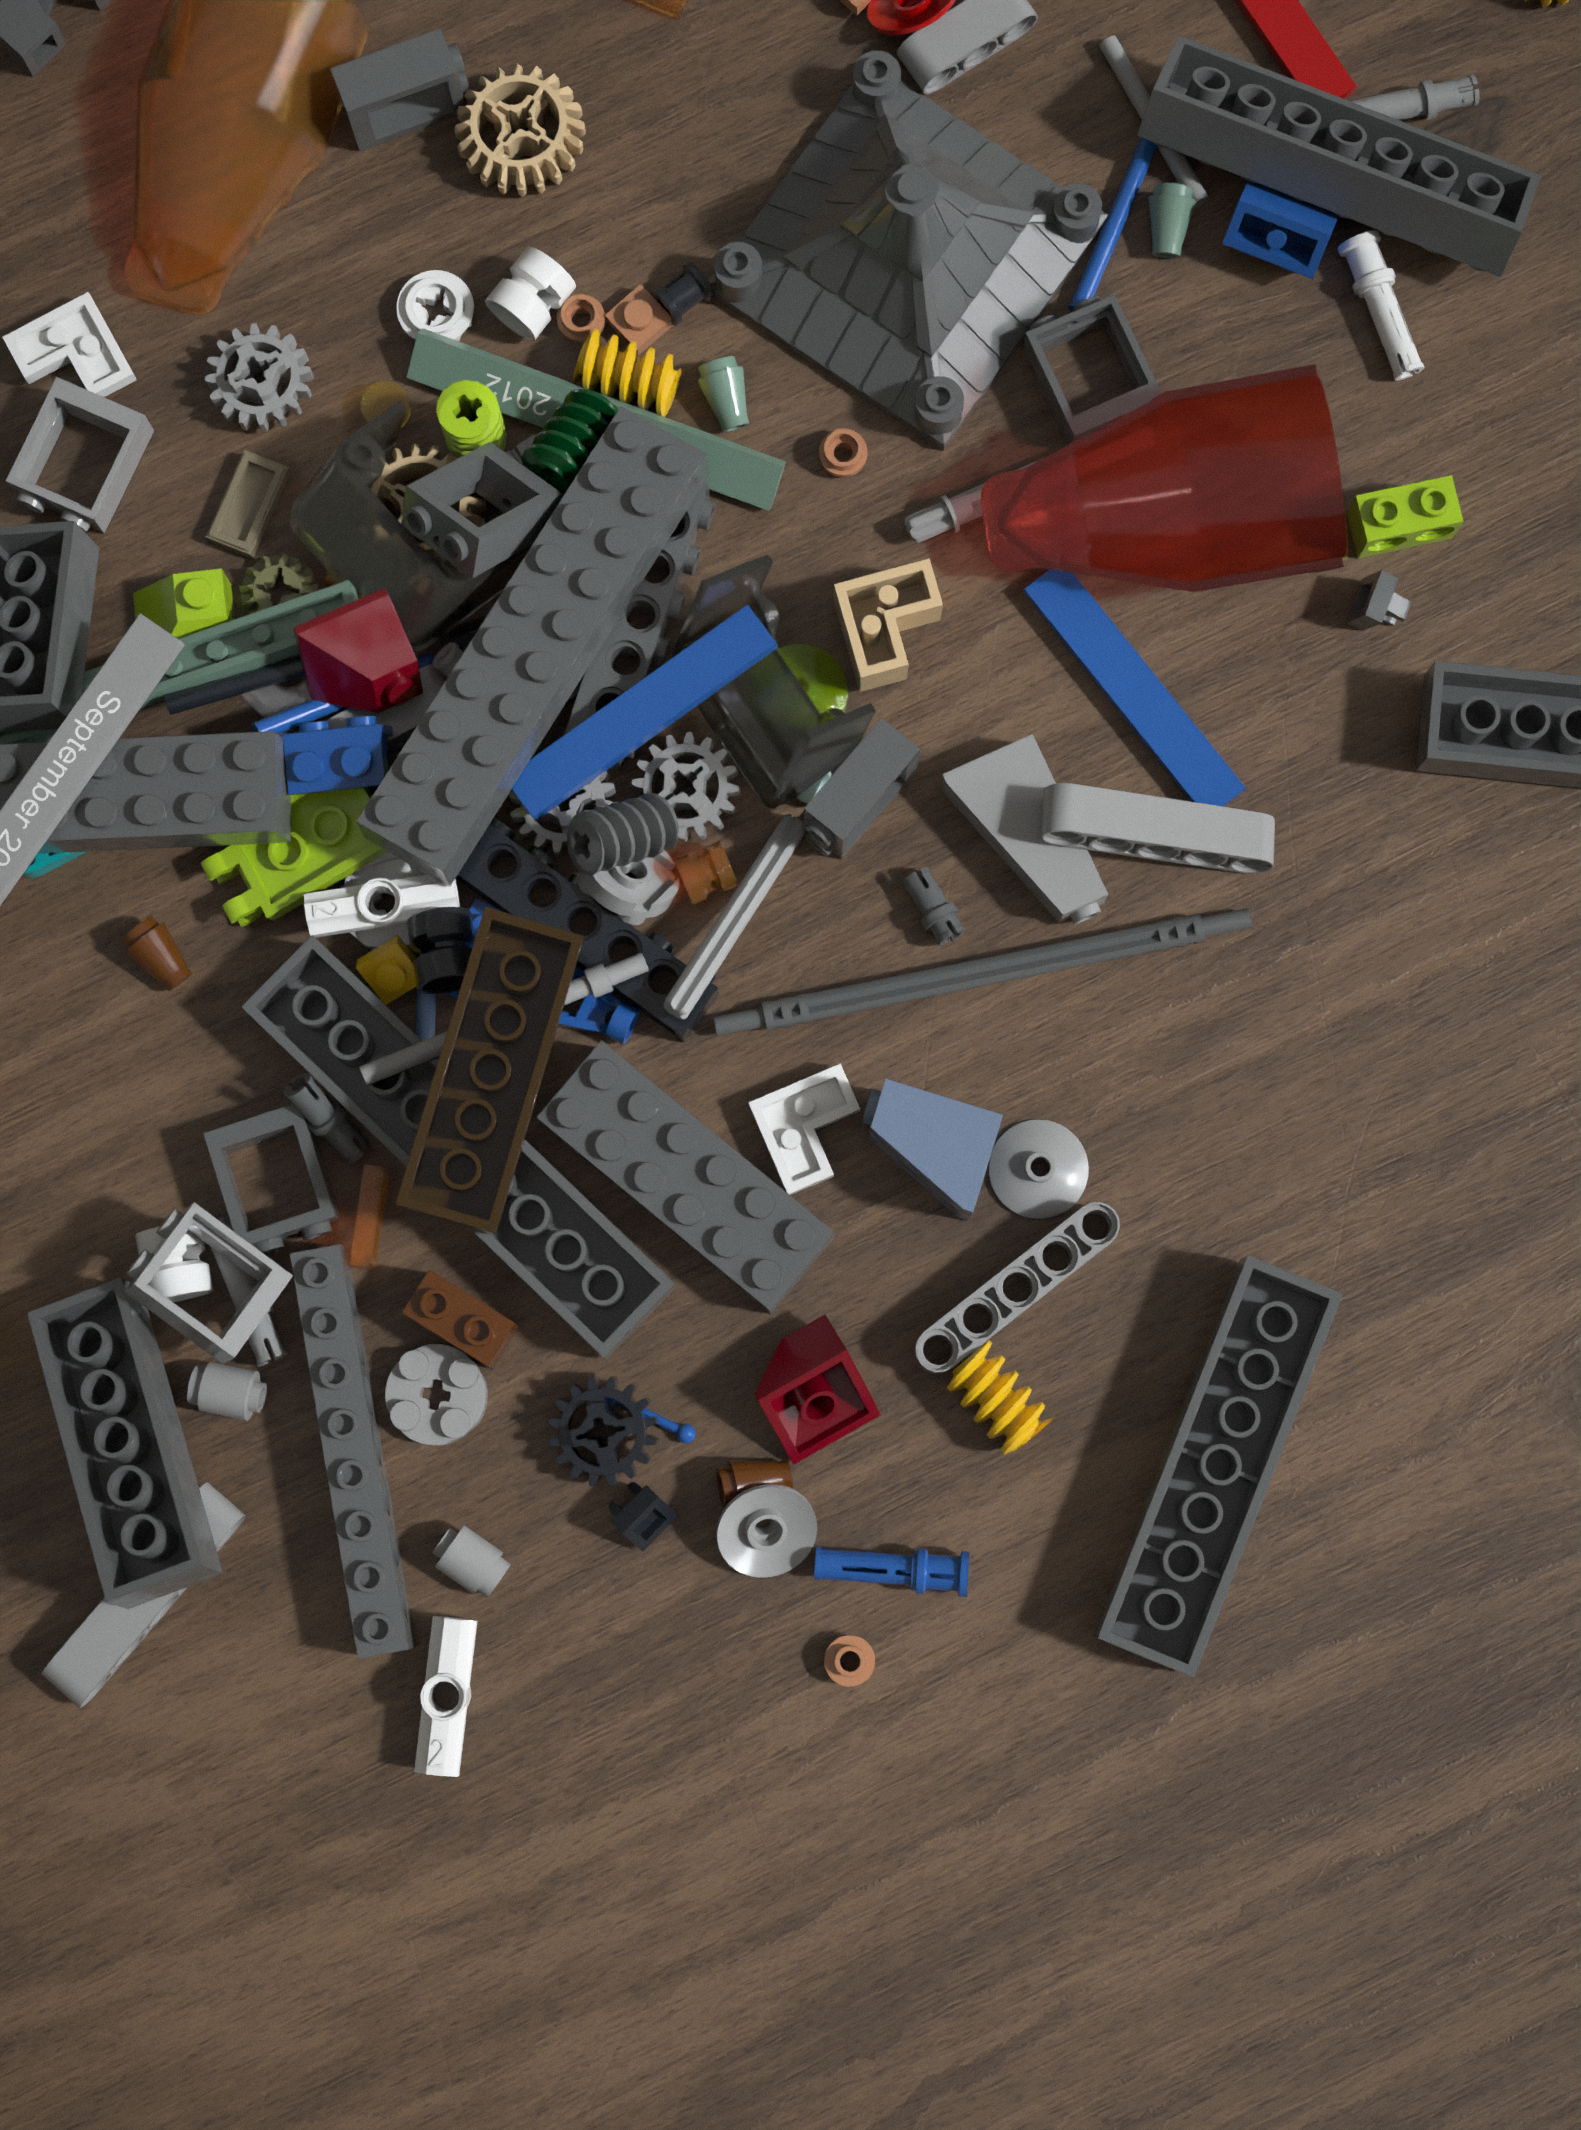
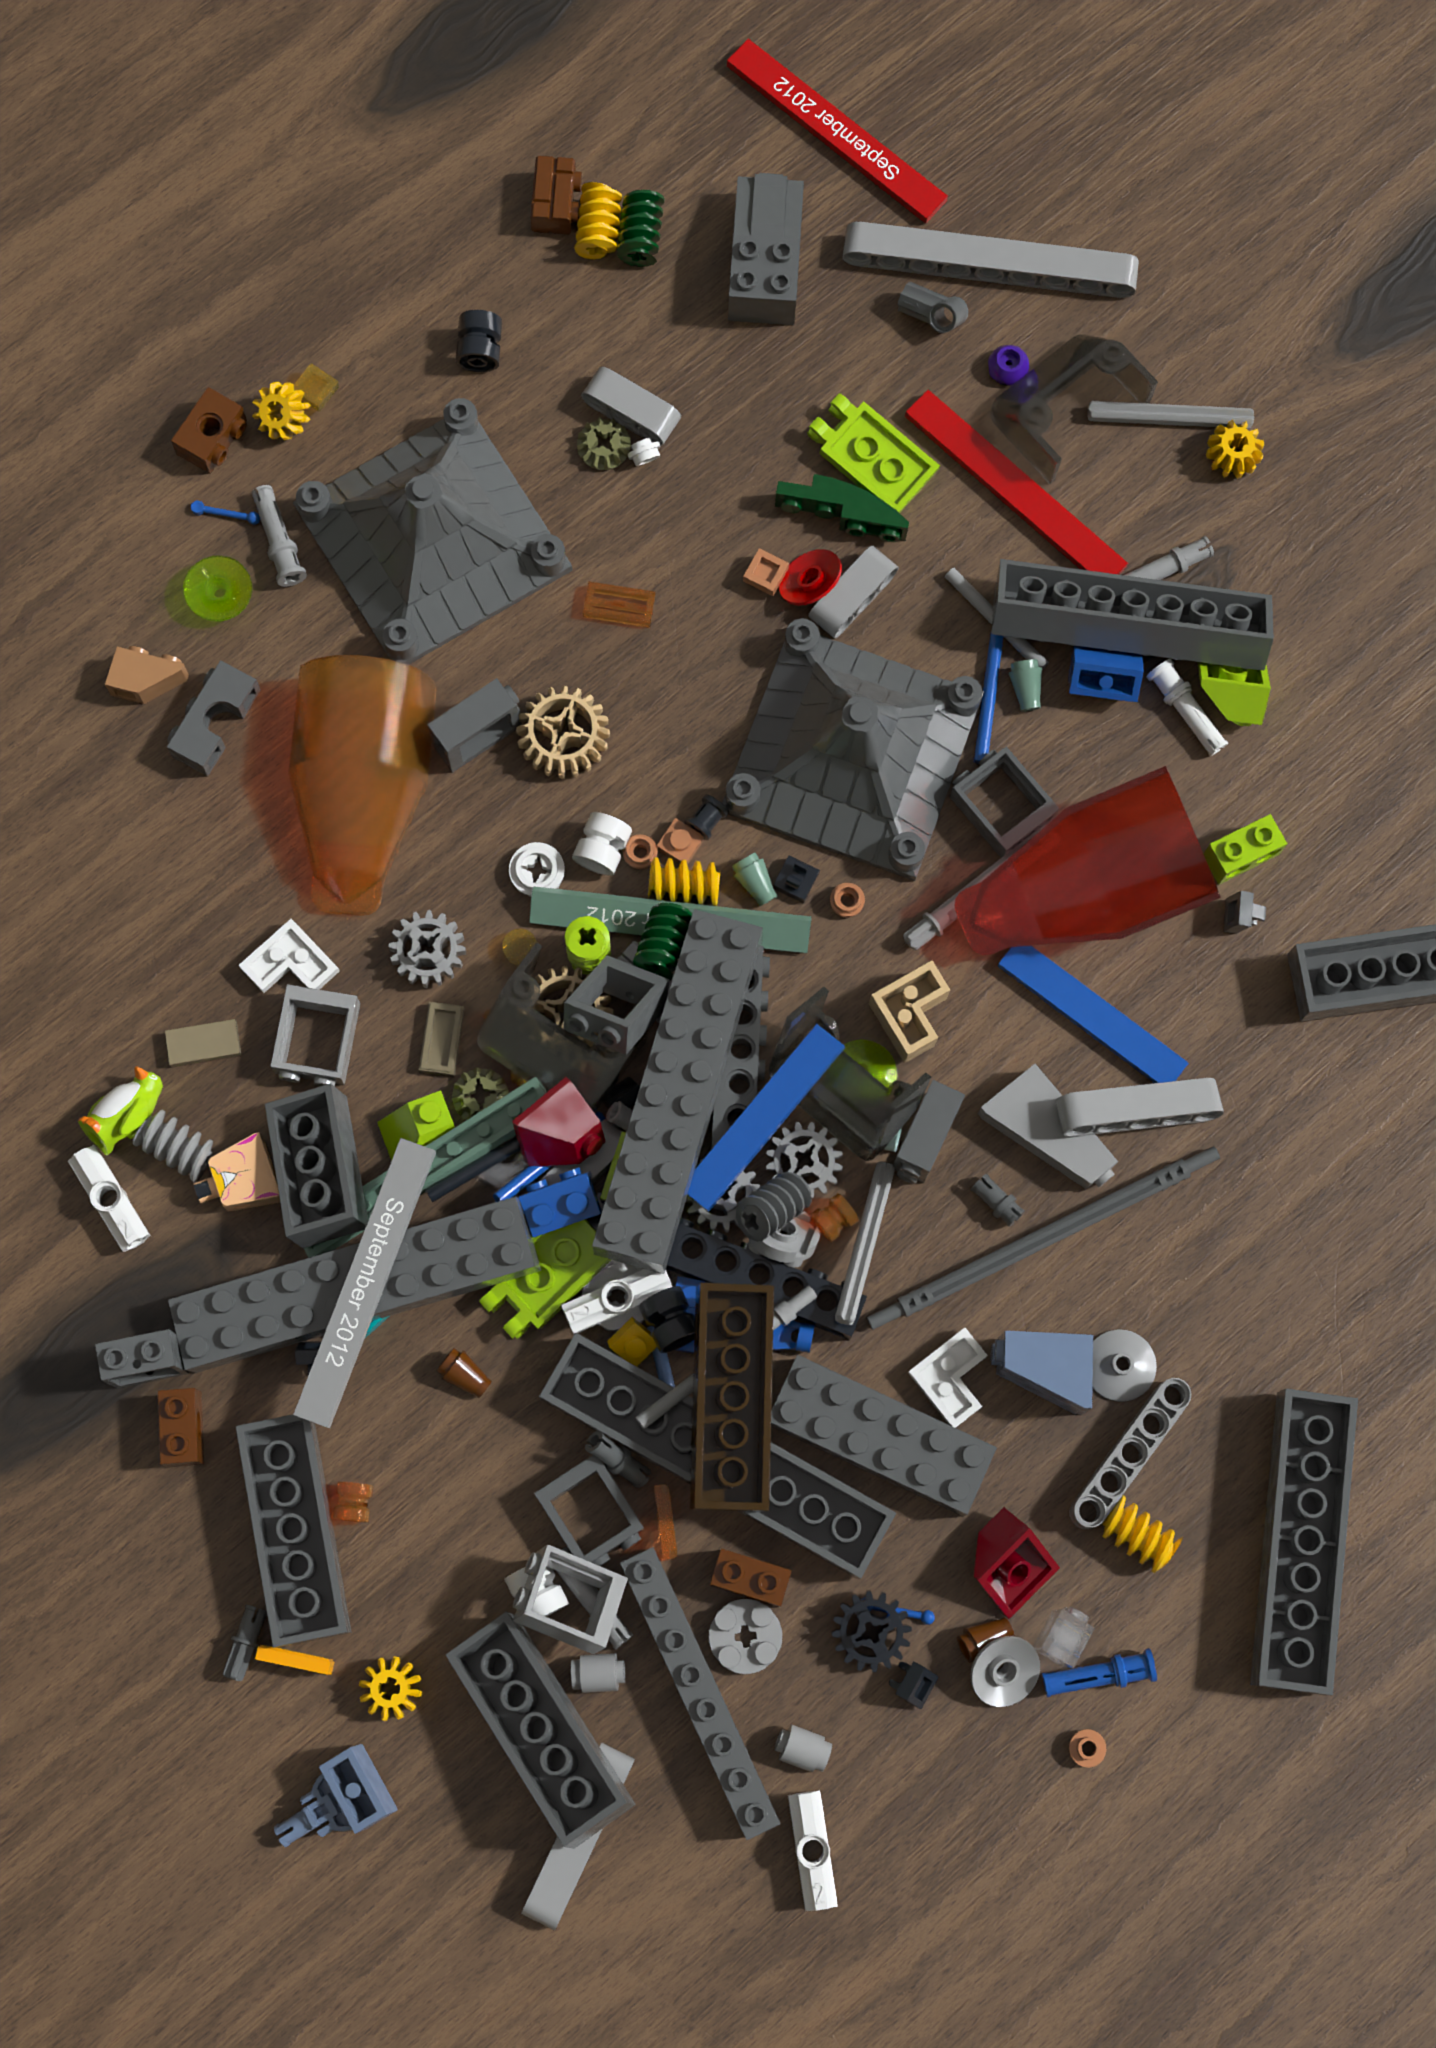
camera: 20 degrees left, 5 degrees down
none -> black tile [773,855,820,903]
none -> clear brick [1033,1607,1095,1668]
none -> lime slope [1197,662,1271,726]

